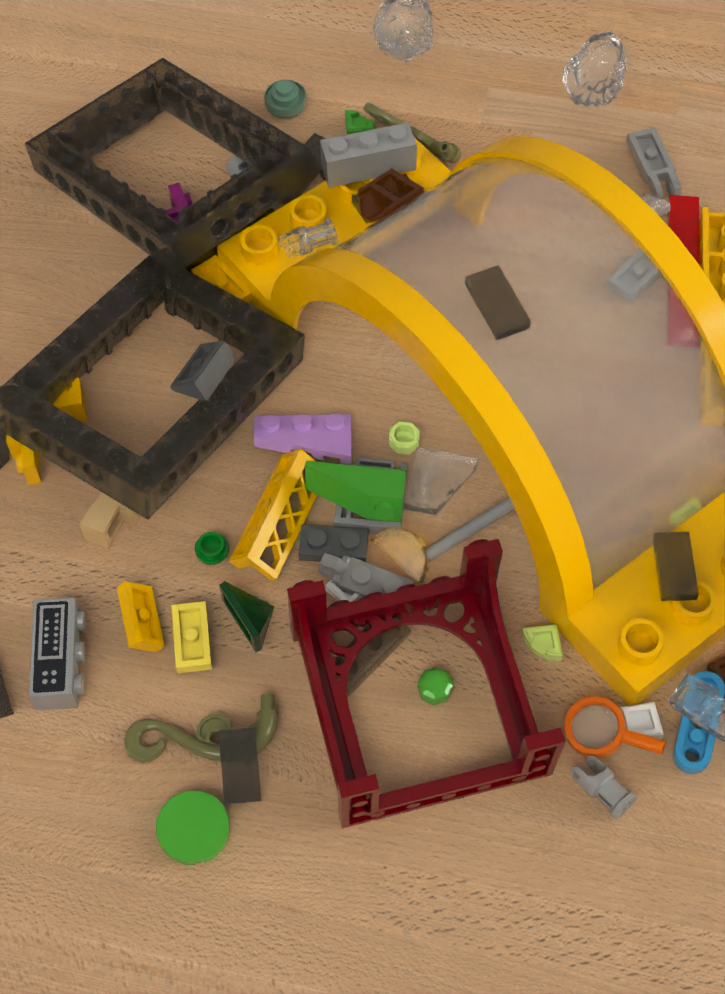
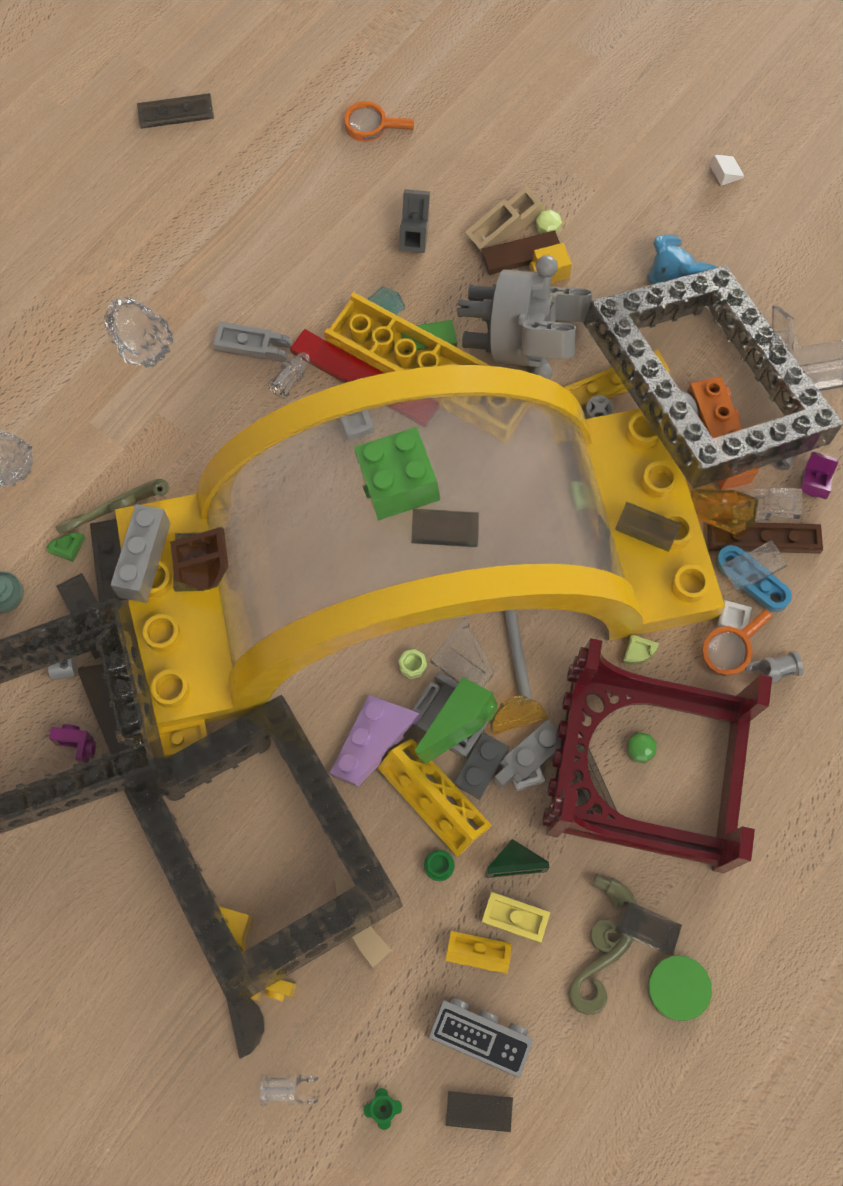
camera: 65 degrees left, 10 degrees up
dark grey slope [170,341,236,400] -> none
clear piece [278,217,338,257] -> none
none -> bright green brick [354,427,440,521]

